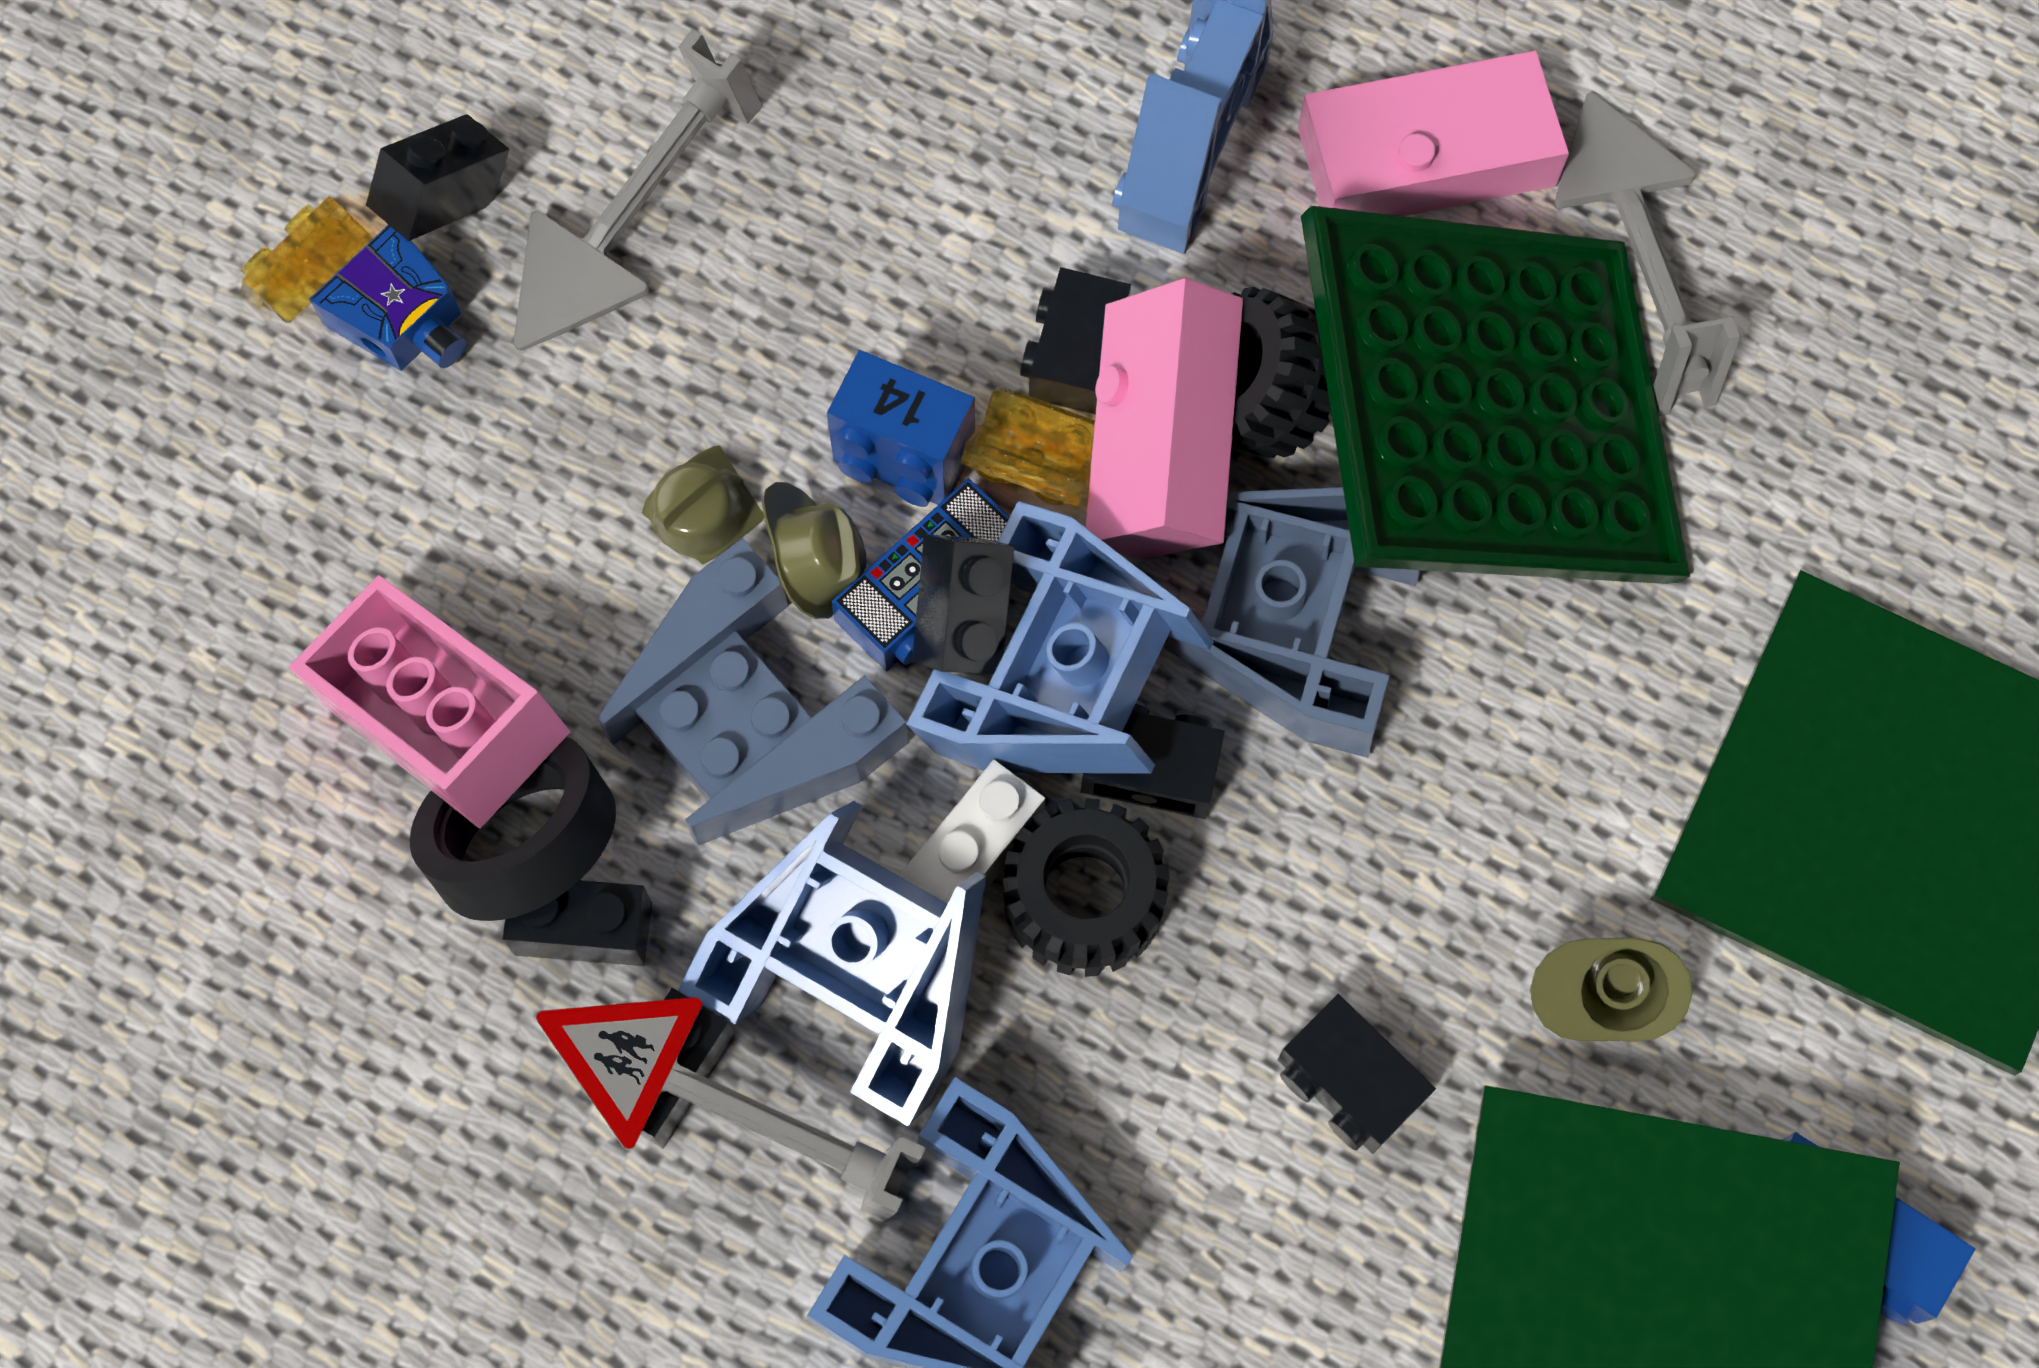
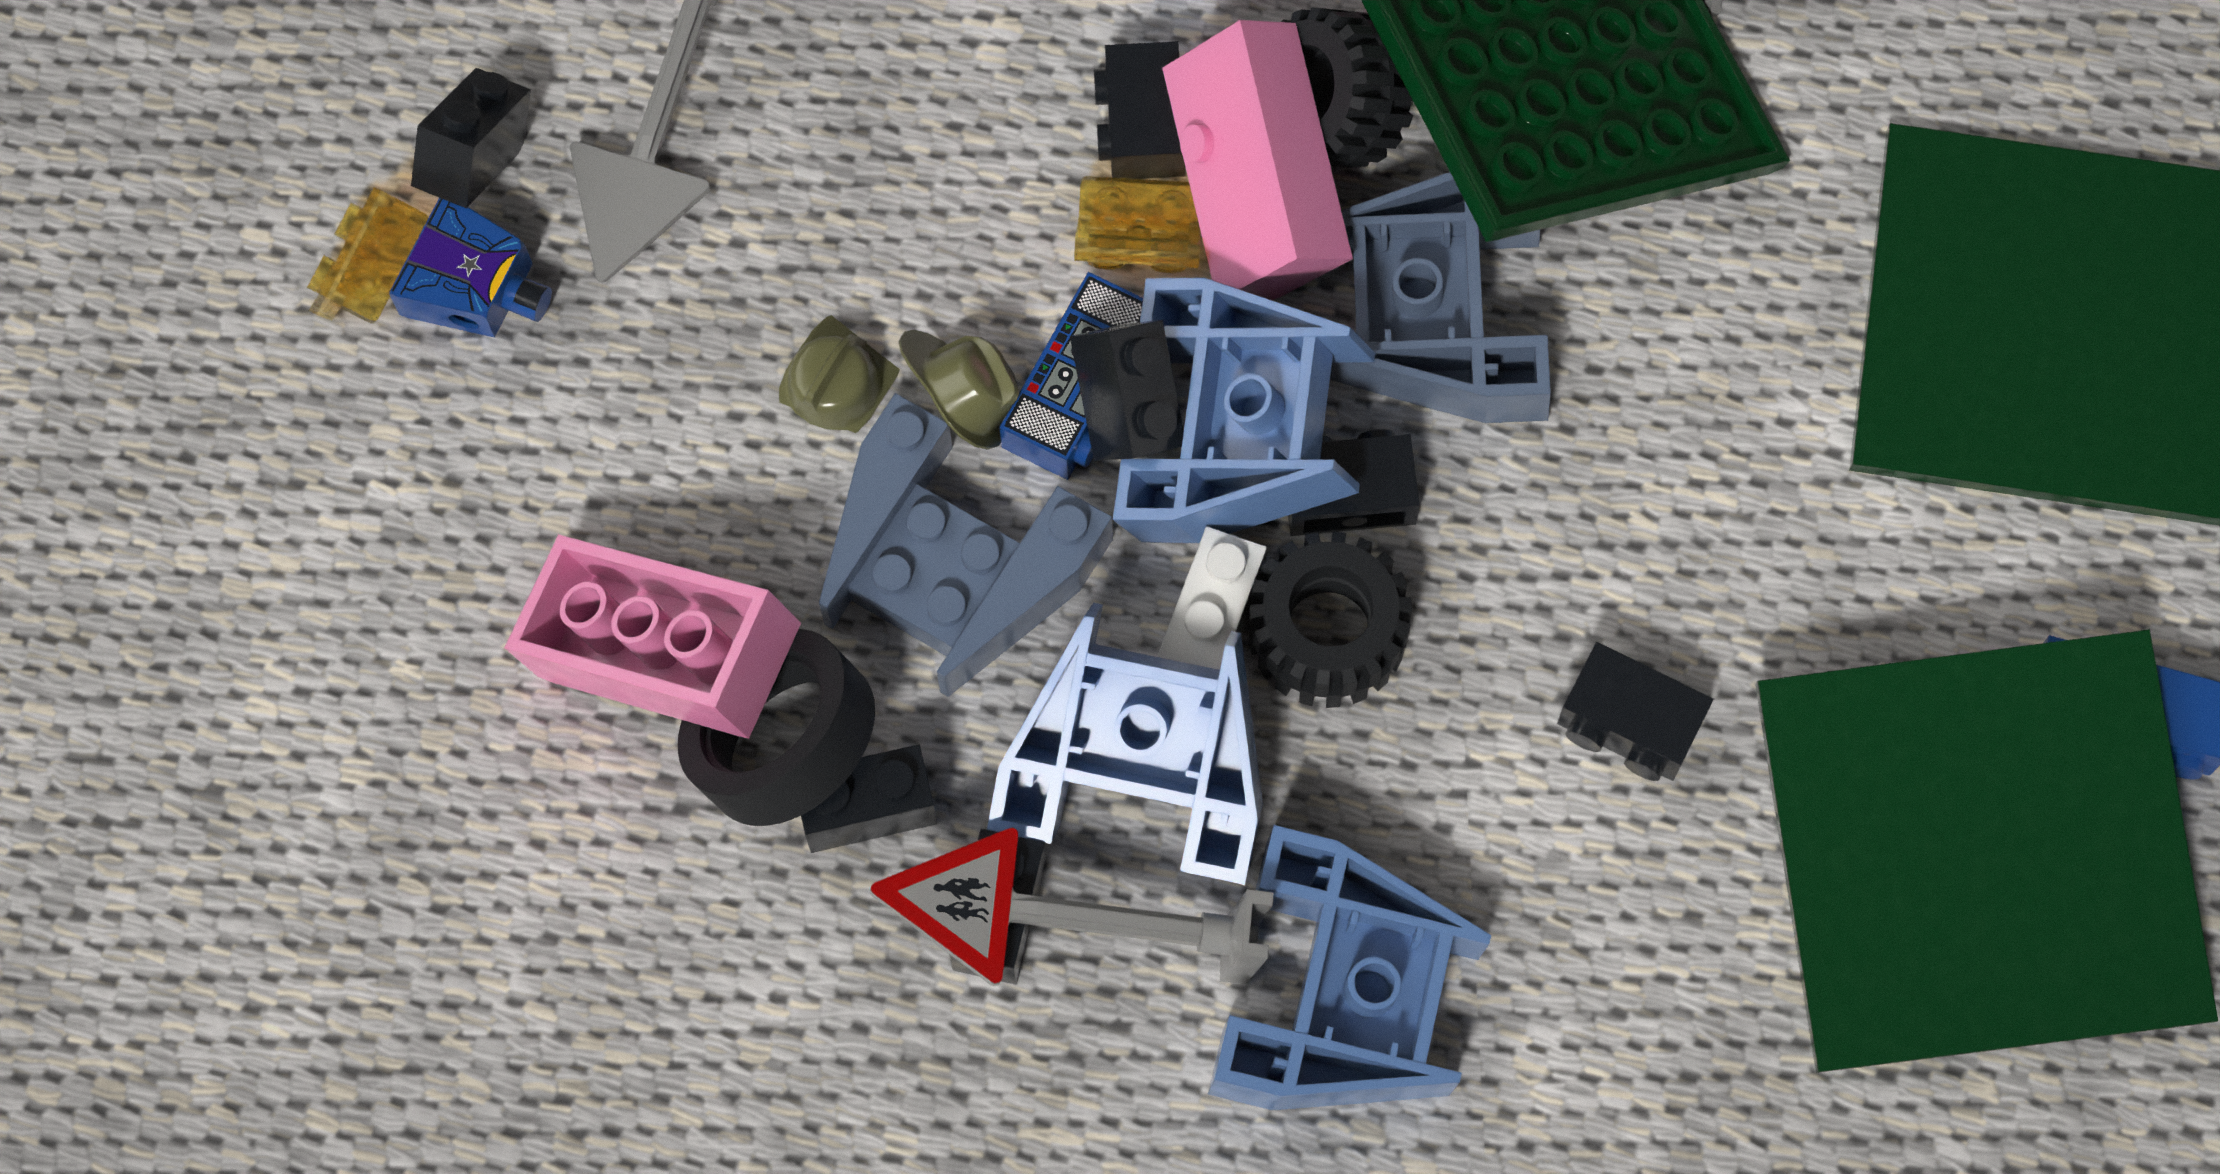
camera: 15 degrees left, 0 degrees up
blue brick [827,349,976,507] -> none
olive piece [1530,937,1693,1042] -> none

